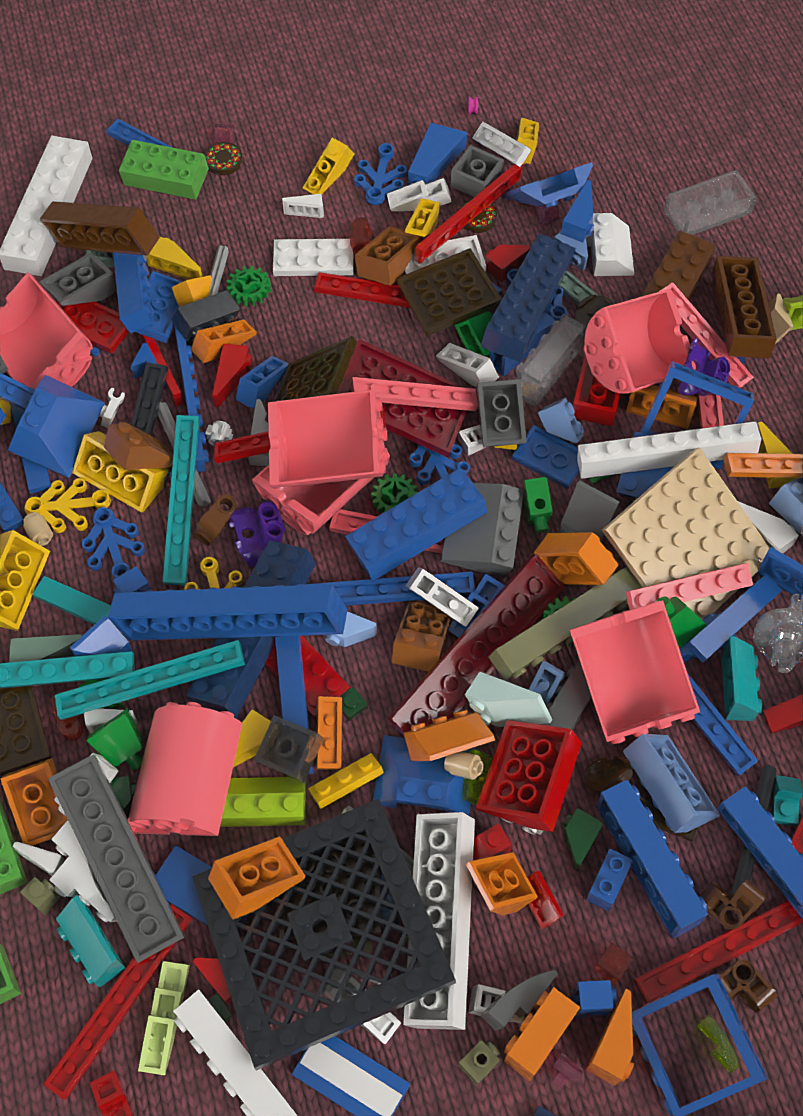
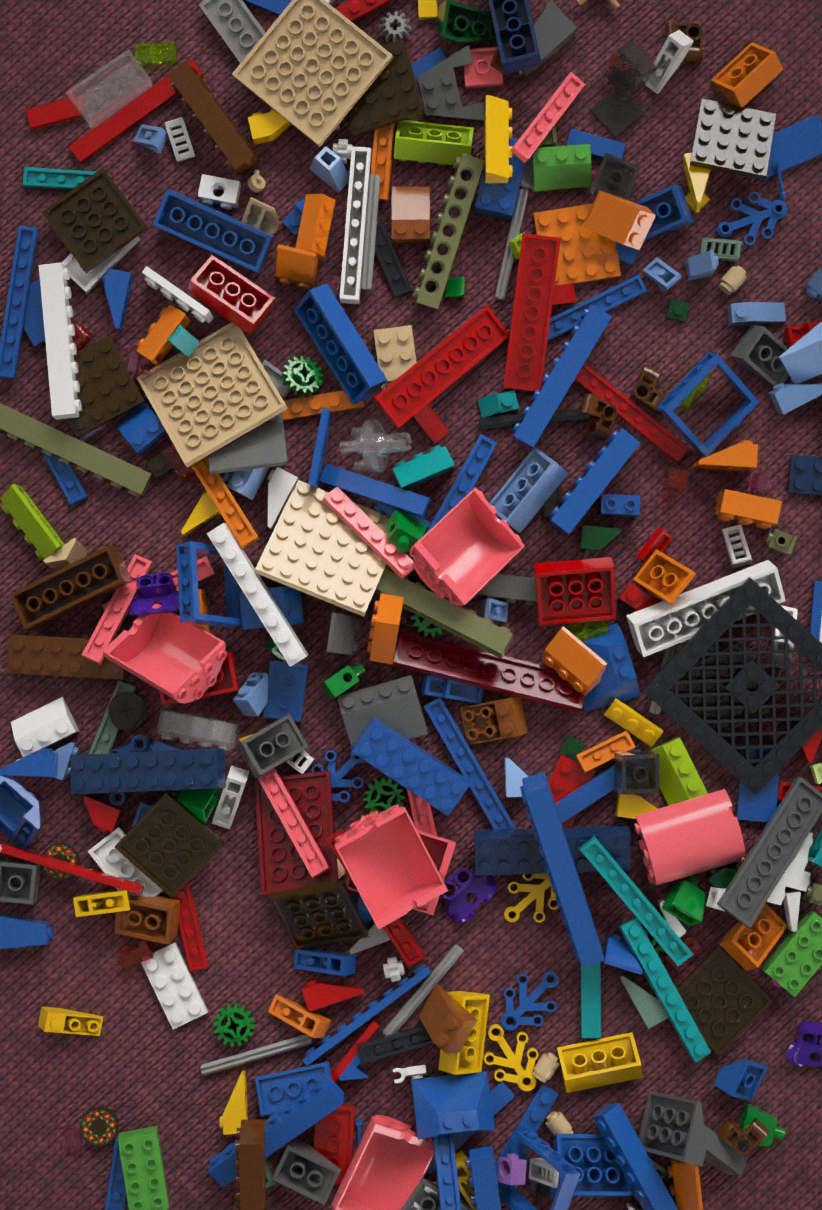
camera: 115 degrees left, 25 degrees up
blue brick [113,566,151,593] -> none
teal plate [163,415,200,586] -> none
light orange slope [171,275,212,307] -> none
black brick [172,290,240,339] -> none
reddish brown piece [194,494,236,546] -> none
orange slope [208,837,305,920] -> none
white slope [282,194,324,218] -> none
blue plant [354,143,407,205] -> none
white slope [387,178,452,211] -> none
white slope [406,567,479,627] -> none
tan brick [444,751,483,779] -> none
light aqua slope [465,672,552,727] -> none
dark grey slope [480,970,558,1031] -> none
blue brick [573,980,617,1018] -> none
dark brown tile [584,756,633,791] -> none

